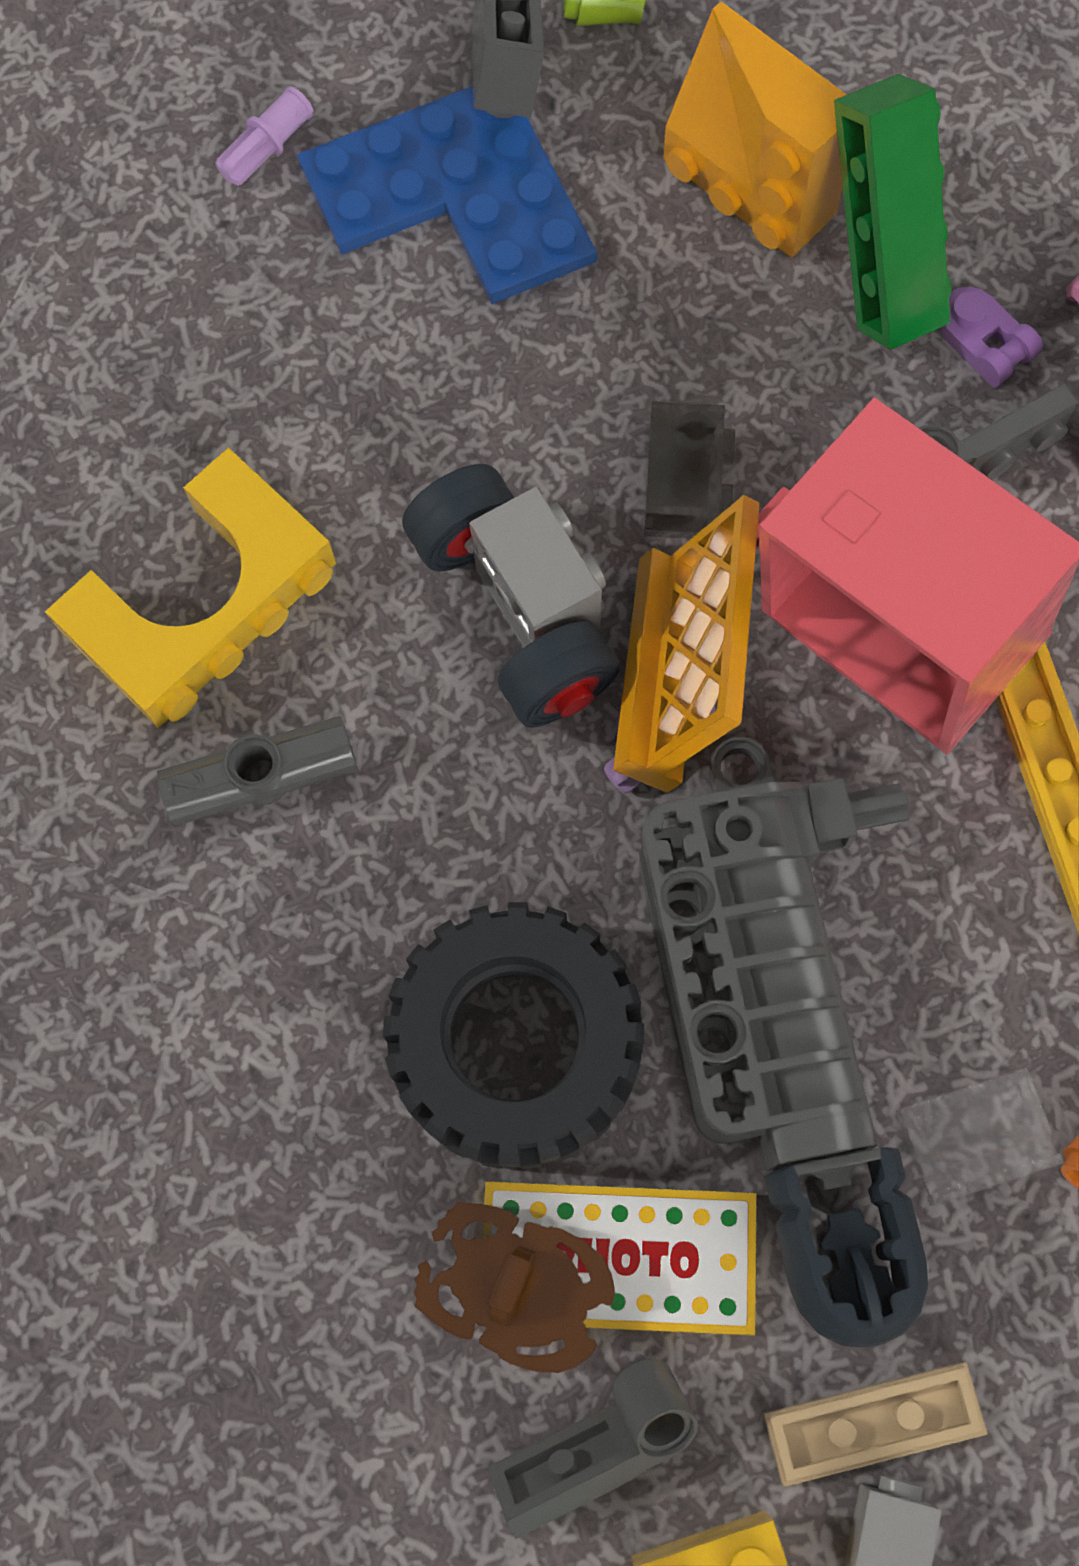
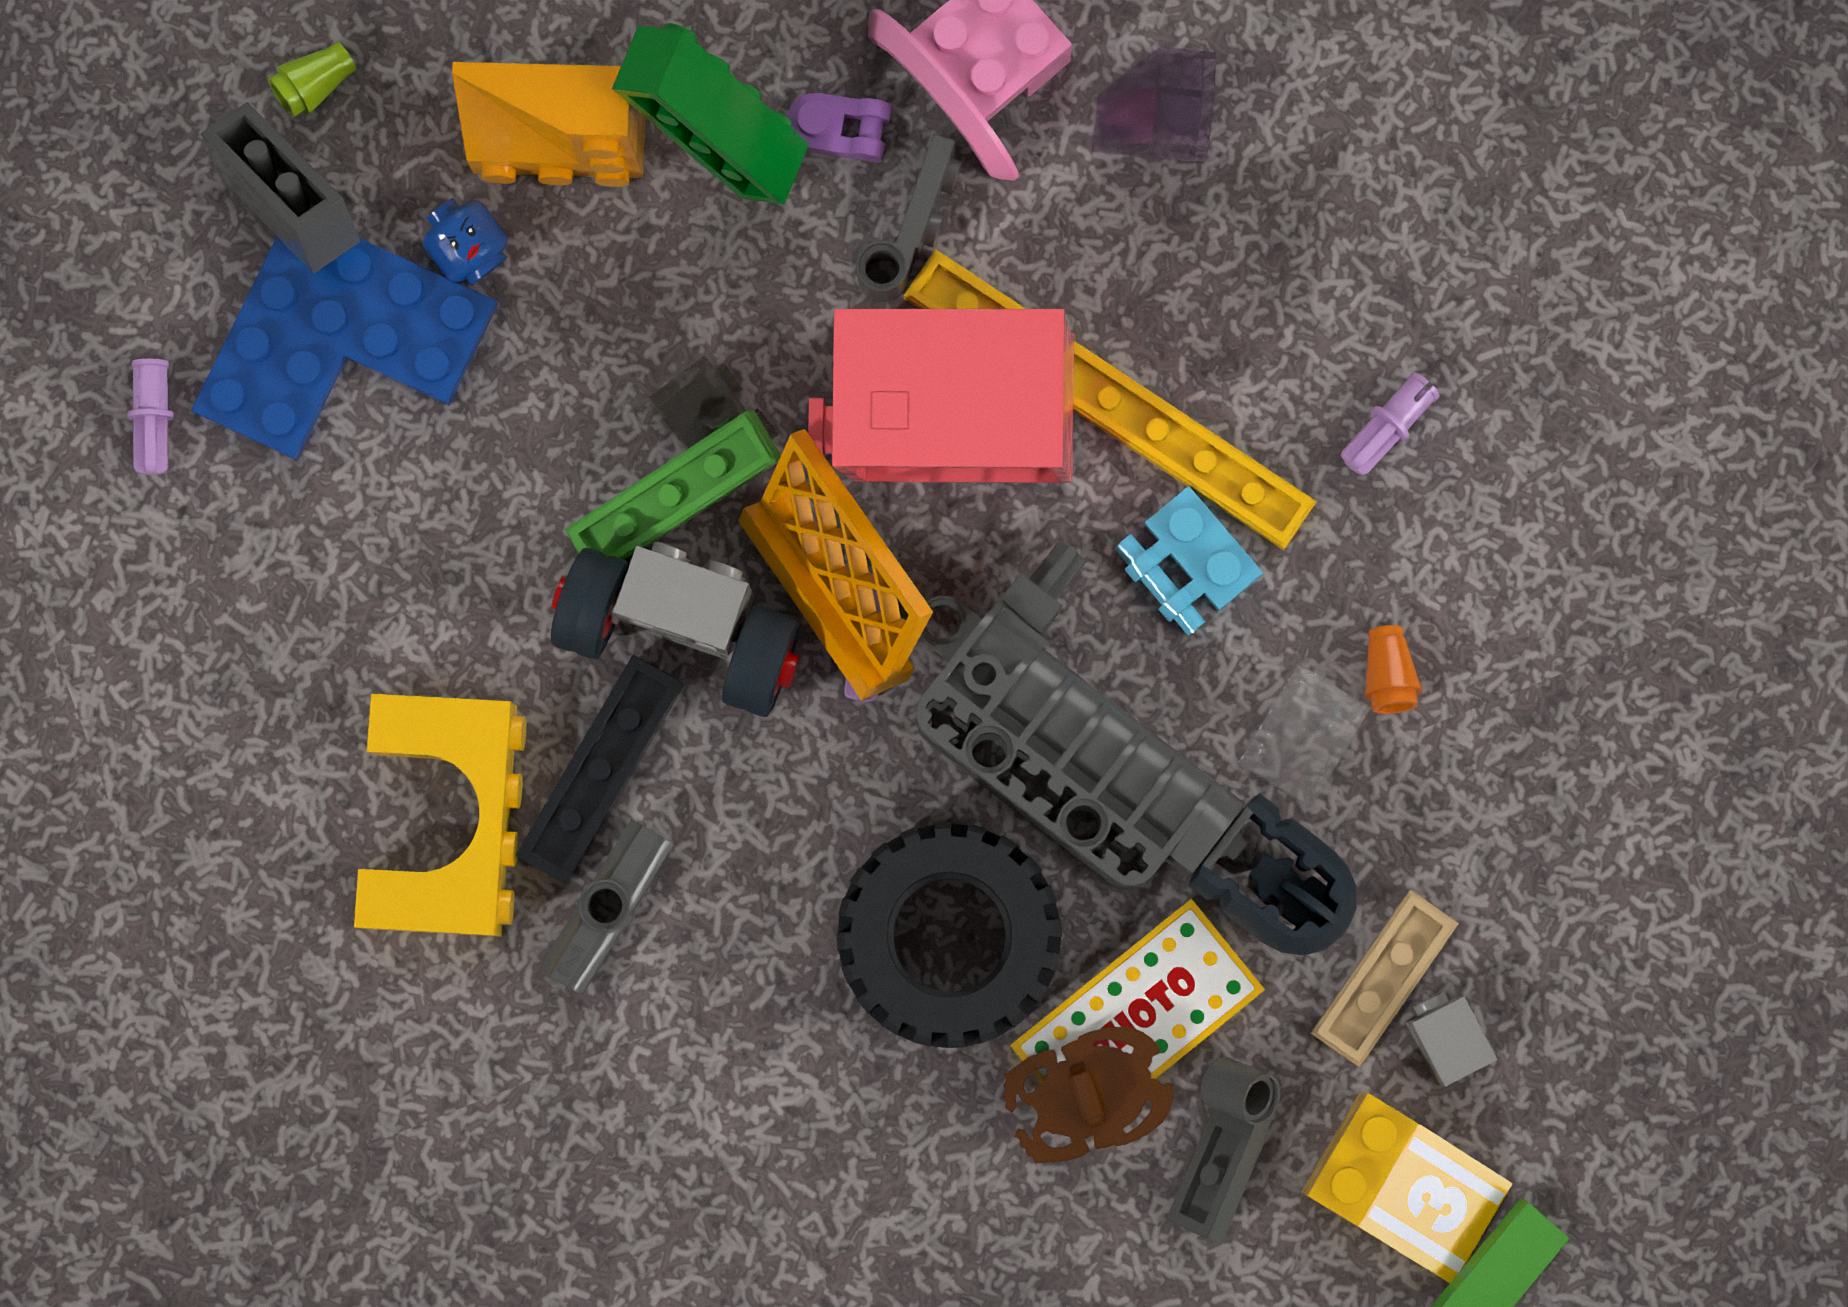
camera: 40 degrees left, 10 degrees up
none -> blue head [423,198,508,286]
none -> black plate [515,655,684,885]
none -> bright green tile [565,409,781,561]
none -> medium azure plate [1114,486,1263,636]

